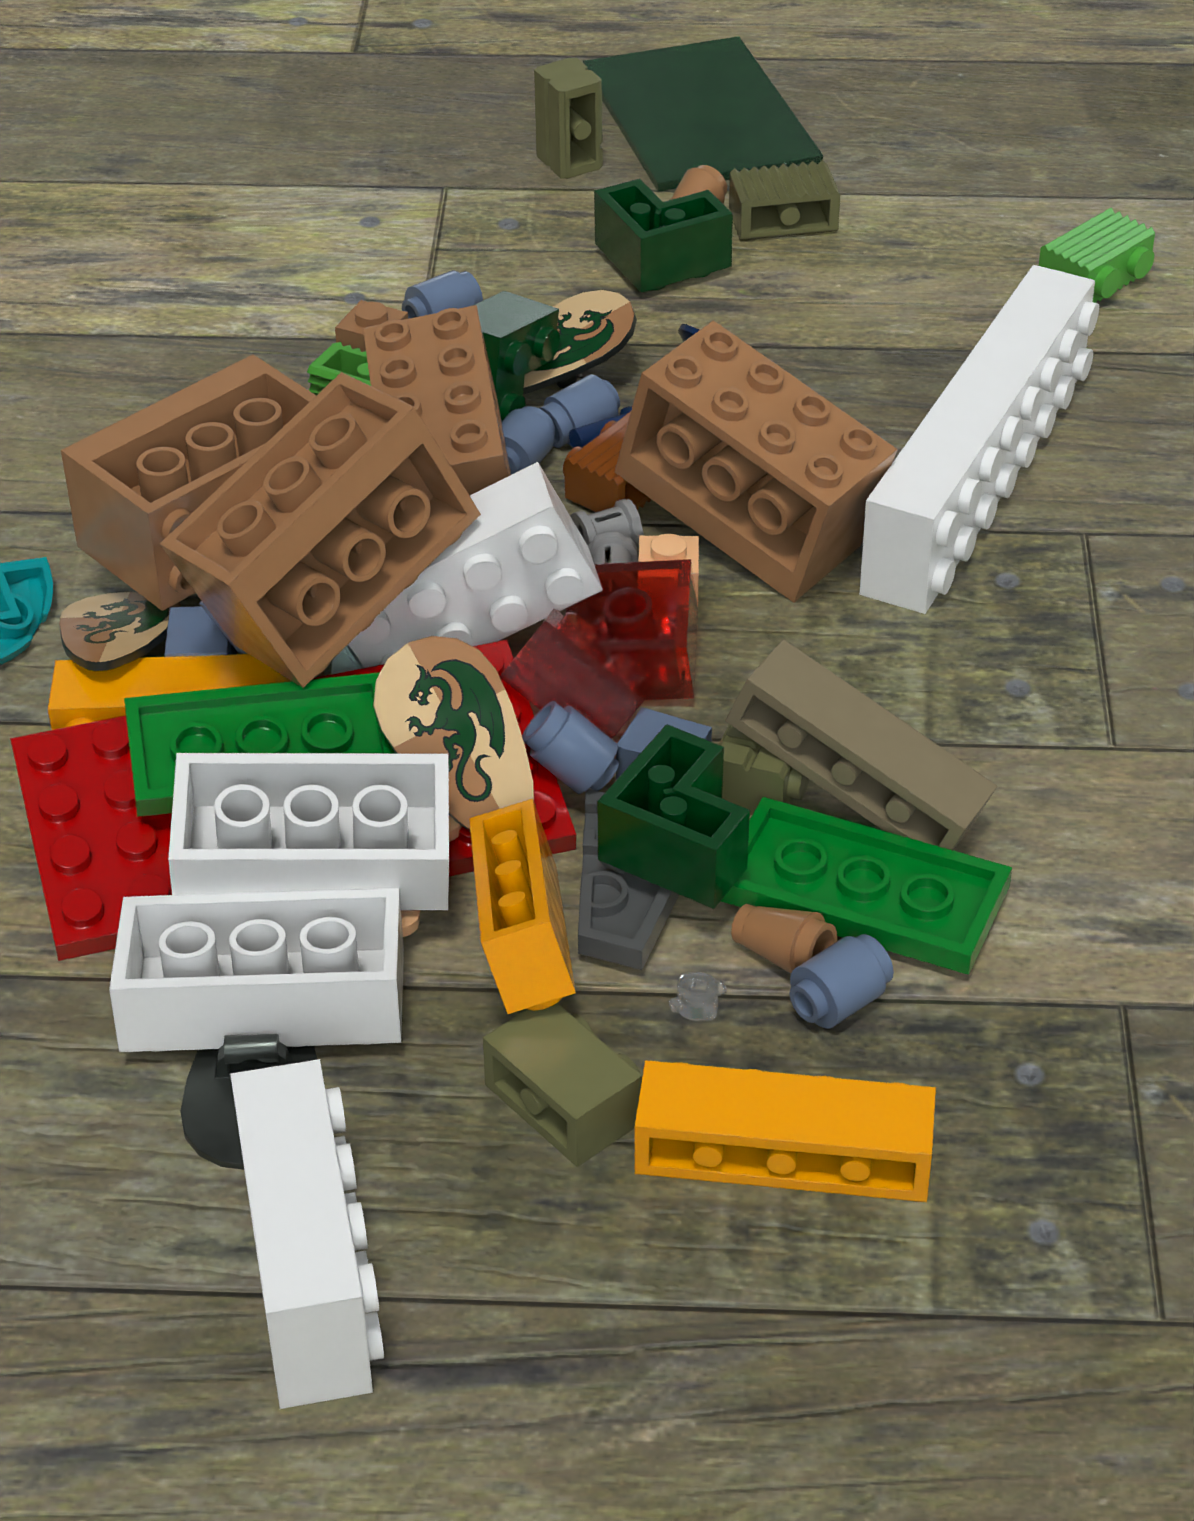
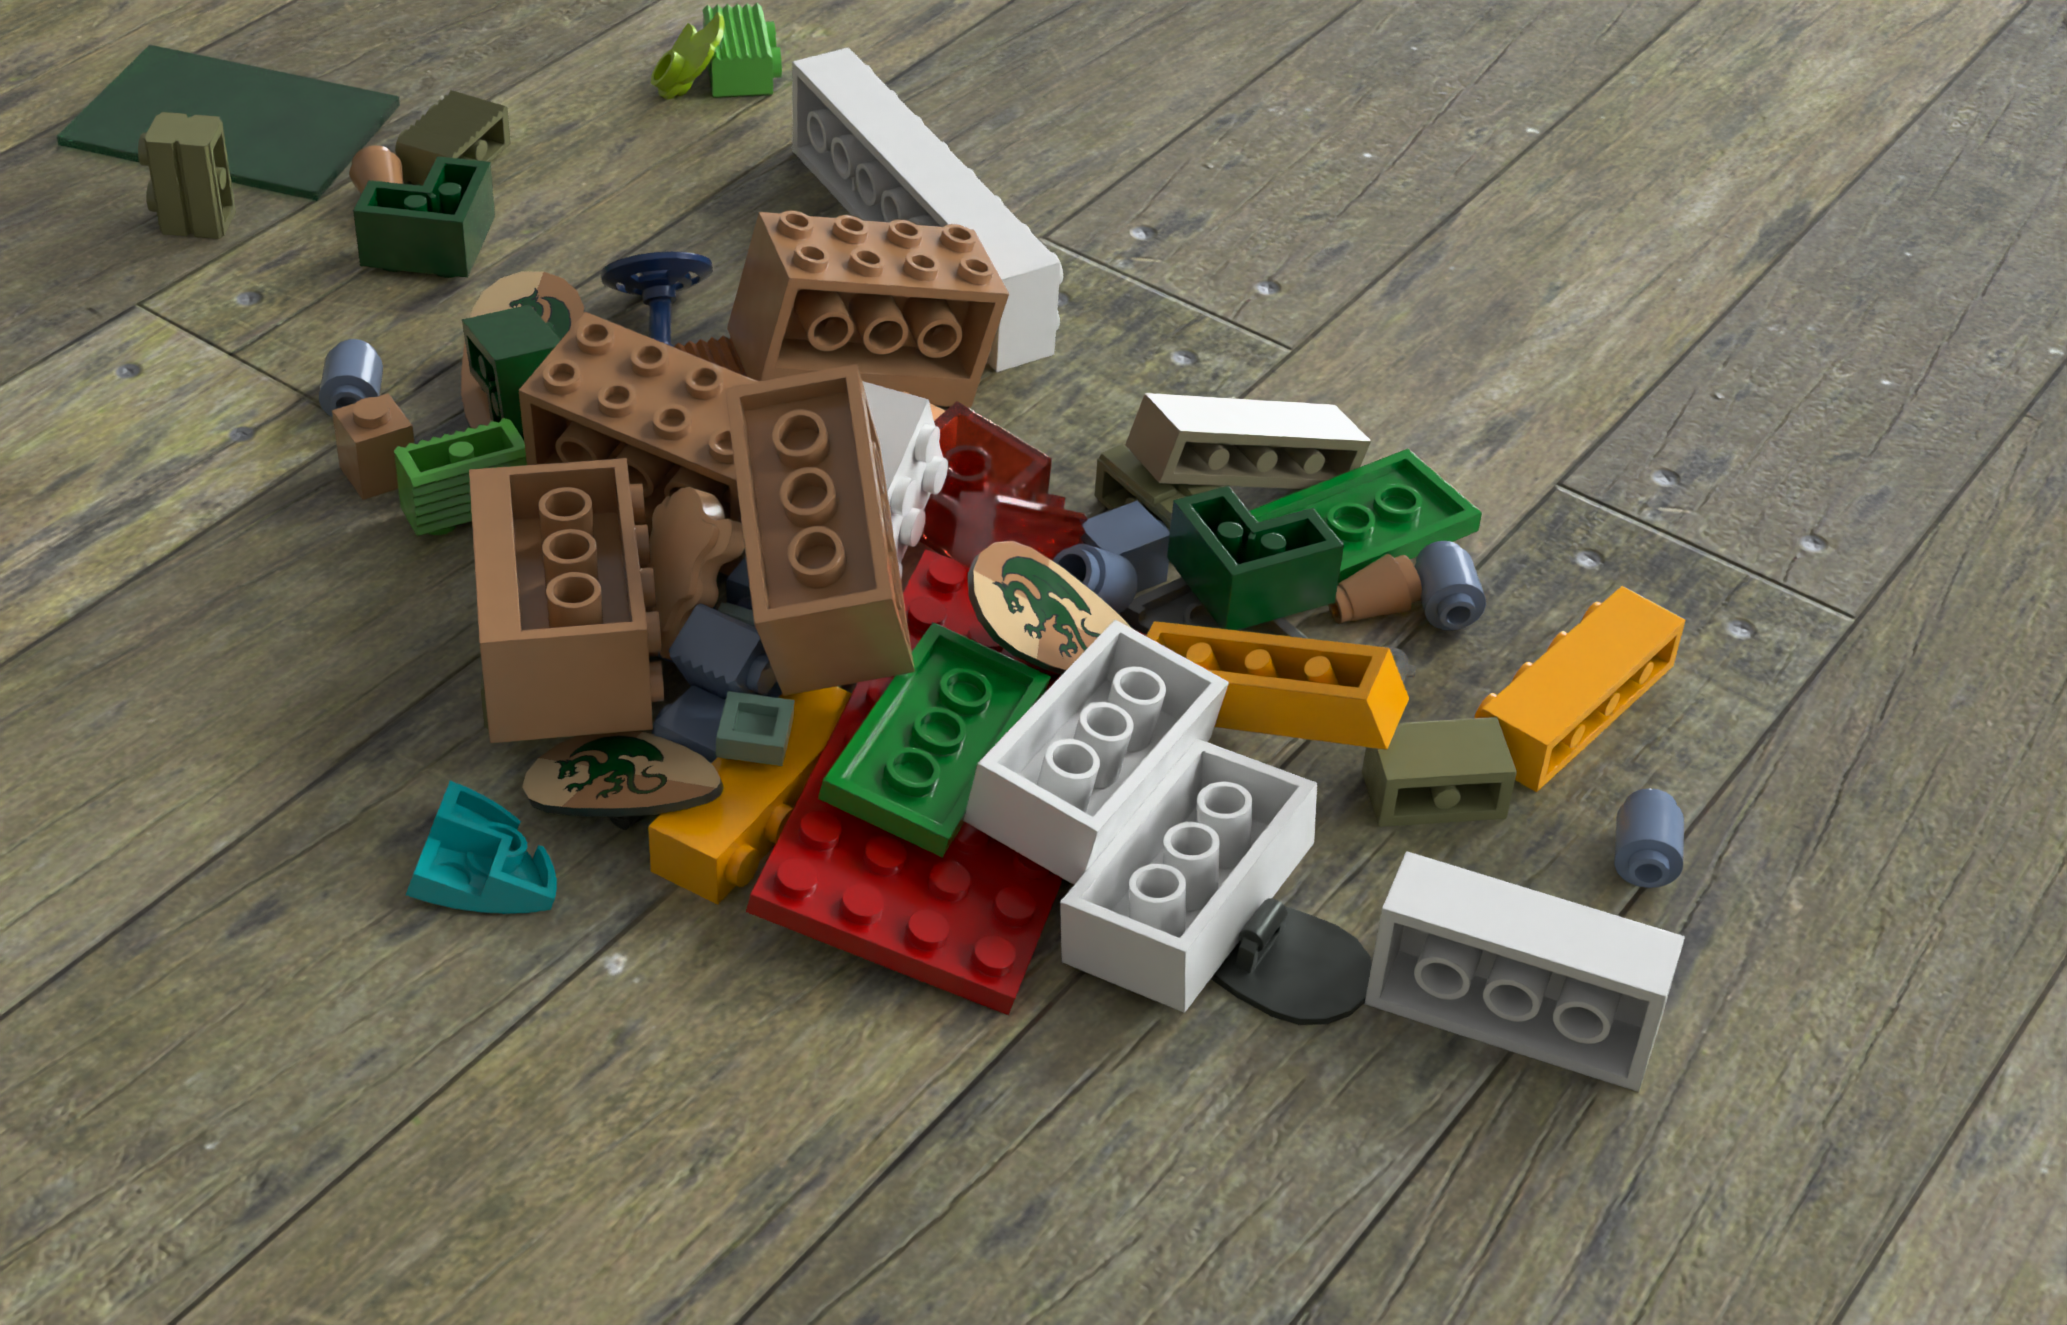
camera: 60 degrees left, 0 degrees up
none -> lime plate [651,12,725,100]
none -> sand green plate [716,691,794,766]
none -> sand blue brick [1614,789,1684,888]

